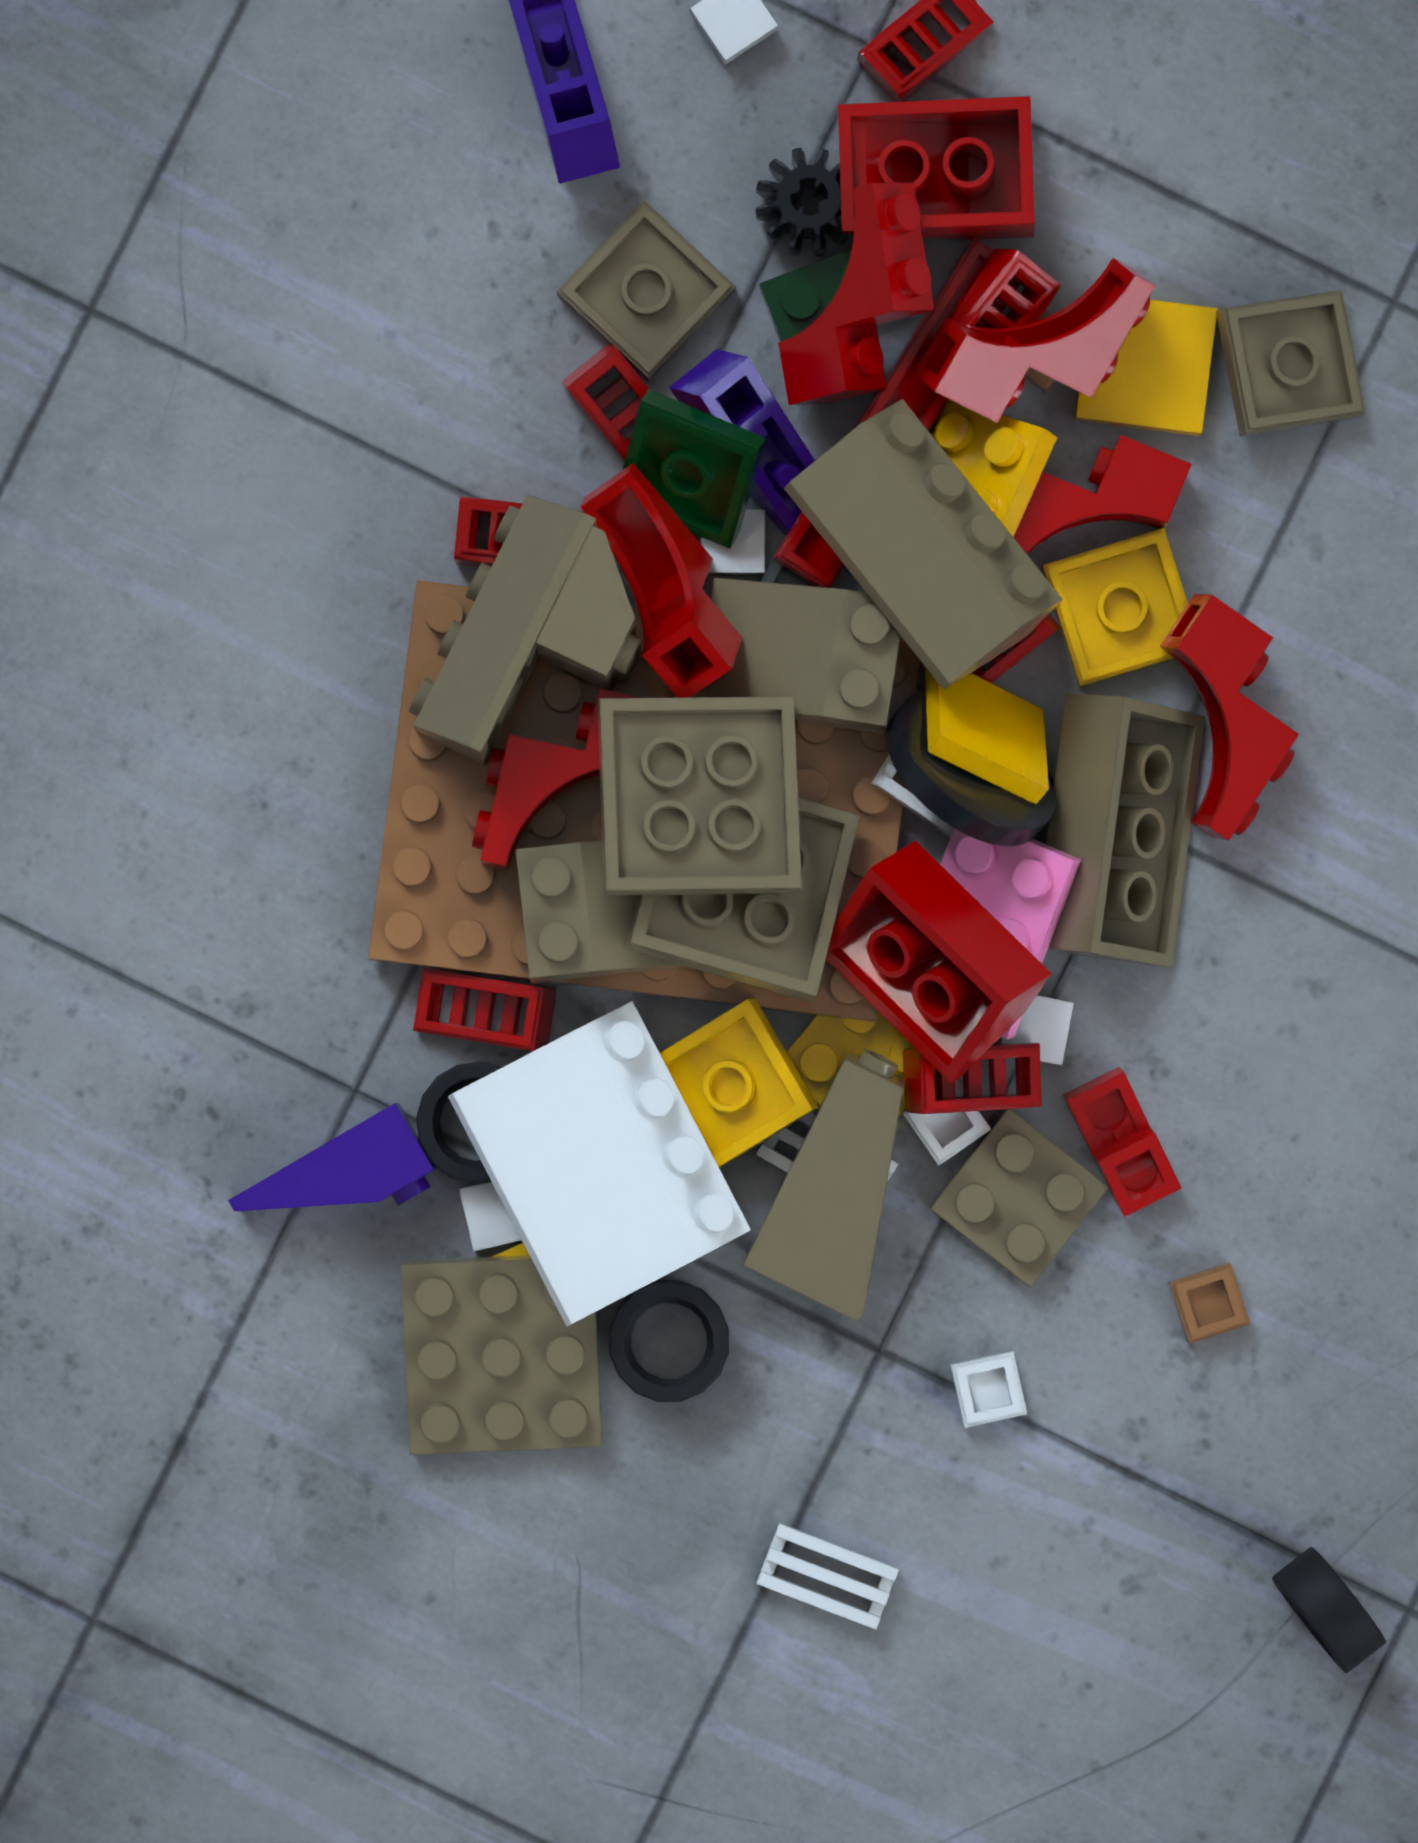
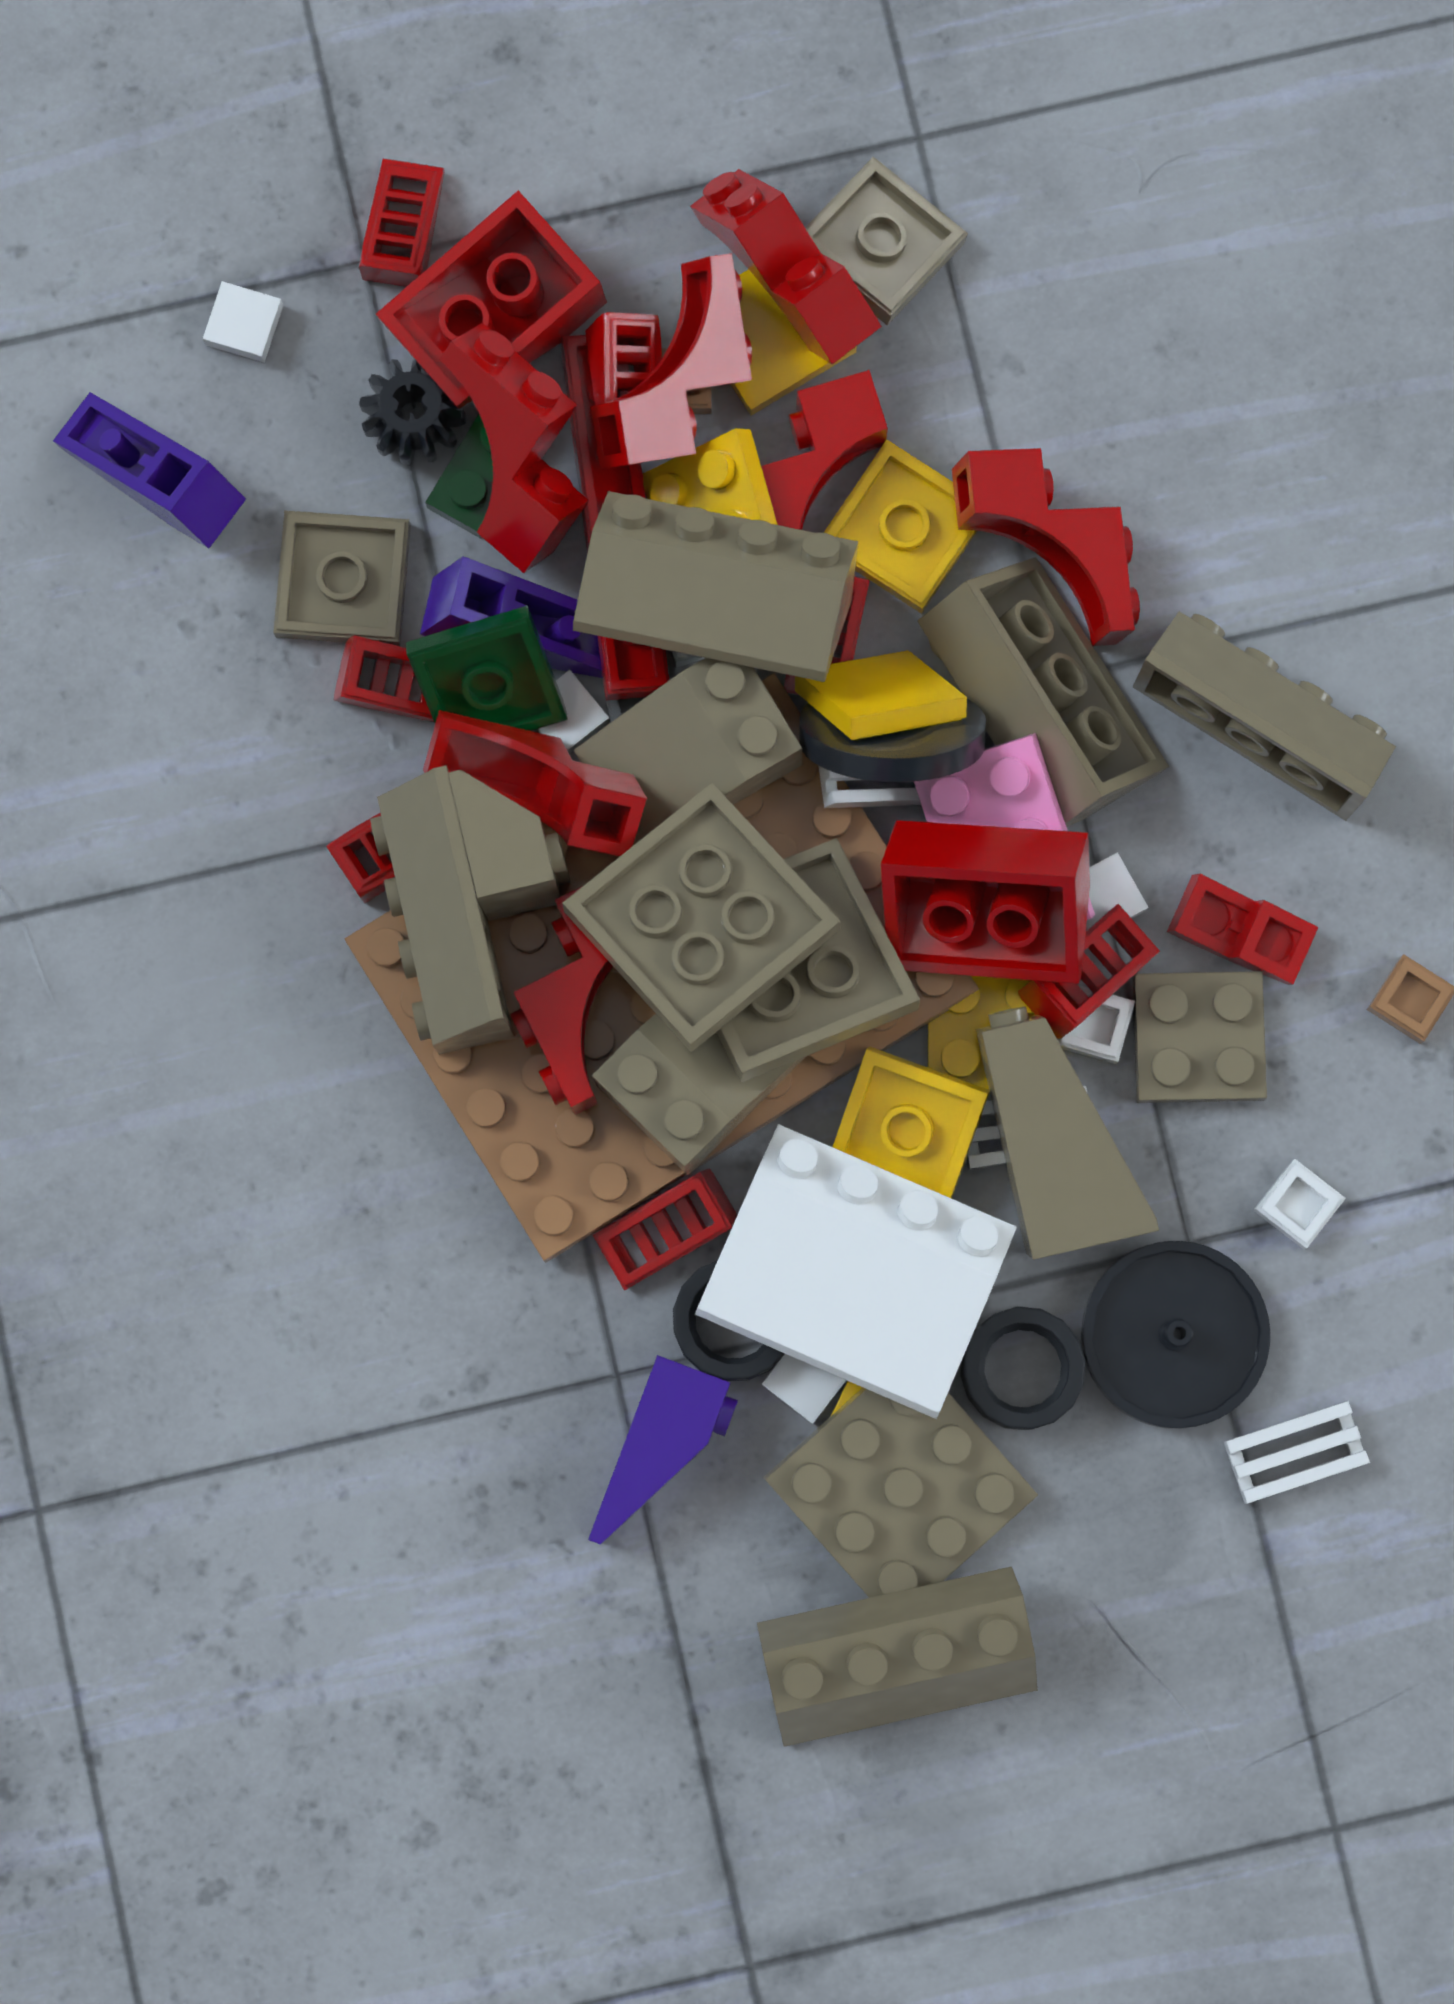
camera: 30 degrees left, 5 degrees down
none -> red arch [690,169,882,365]
none -> dark tan slope [757,1566,1038,1747]
none -> black piece [1081,1241,1270,1429]
none -> dark tan slope [1133,611,1396,821]

